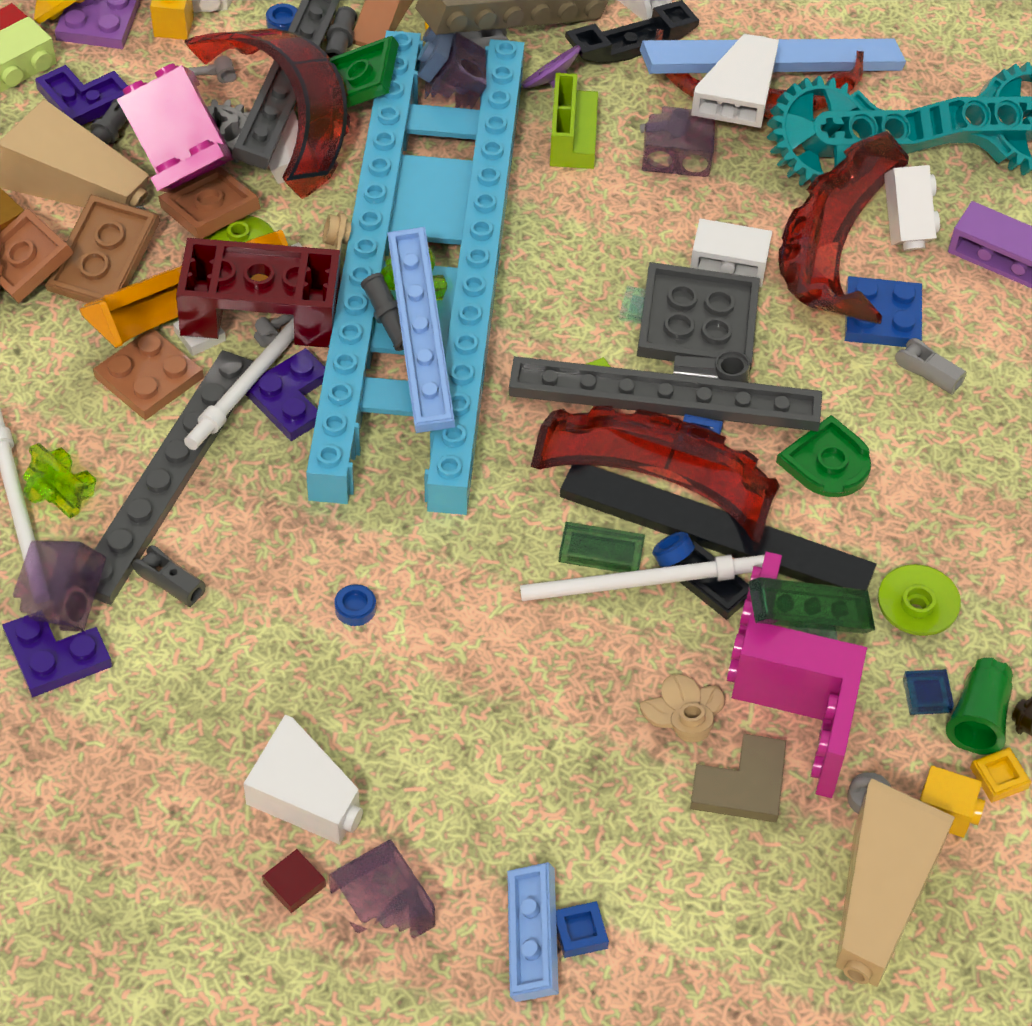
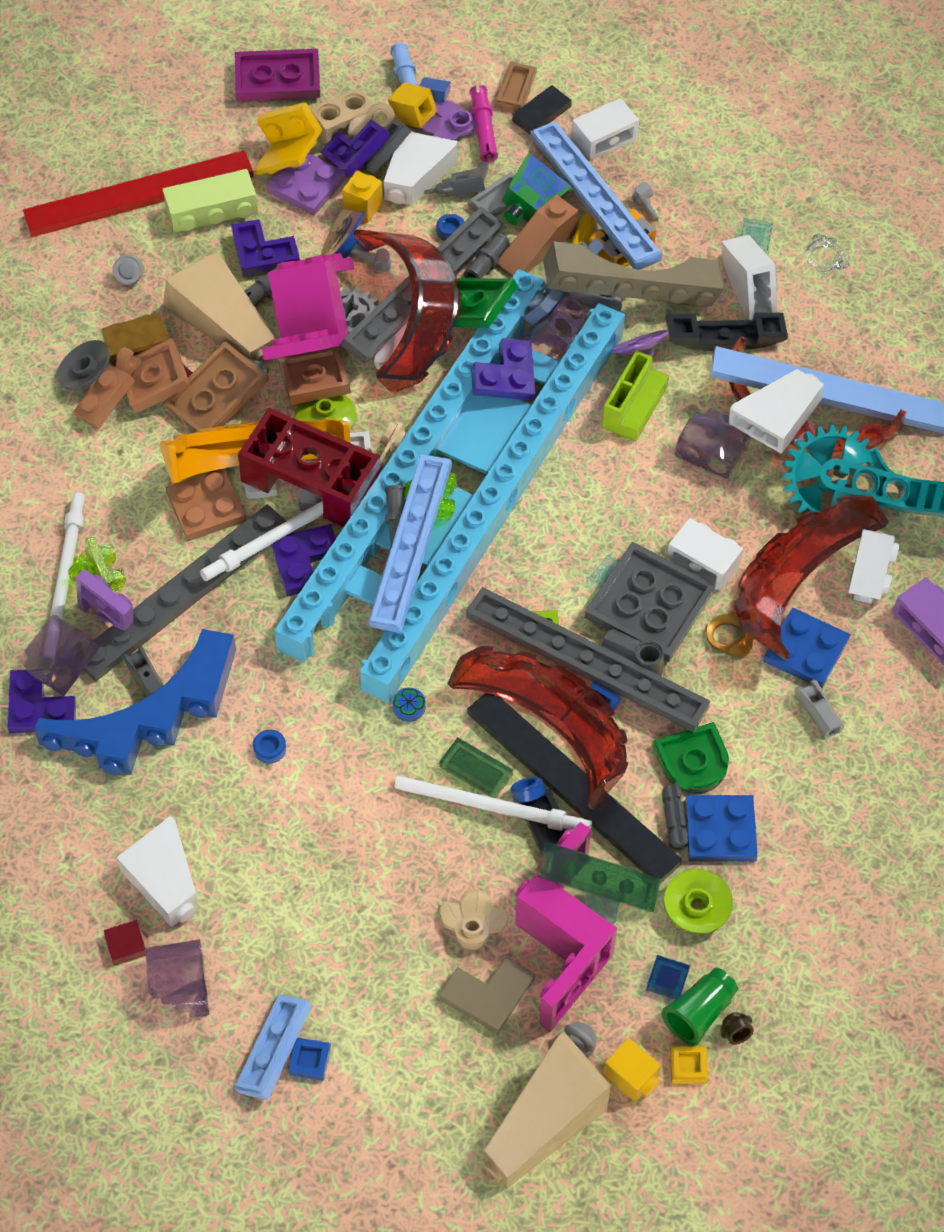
camera: 25 degrees right, 5 degrees up
none -> blue arch [35,629,236,775]
none -> medium lavender wing [76,568,133,631]
none -> shield [321,209,374,259]
none -> blue tile [393,687,426,722]
none -> dark purple plate [471,338,535,400]
none -> dark grey axle [662,784,688,849]
none -> blue plate [685,795,758,862]
none -> pearl gold piece [706,609,754,658]

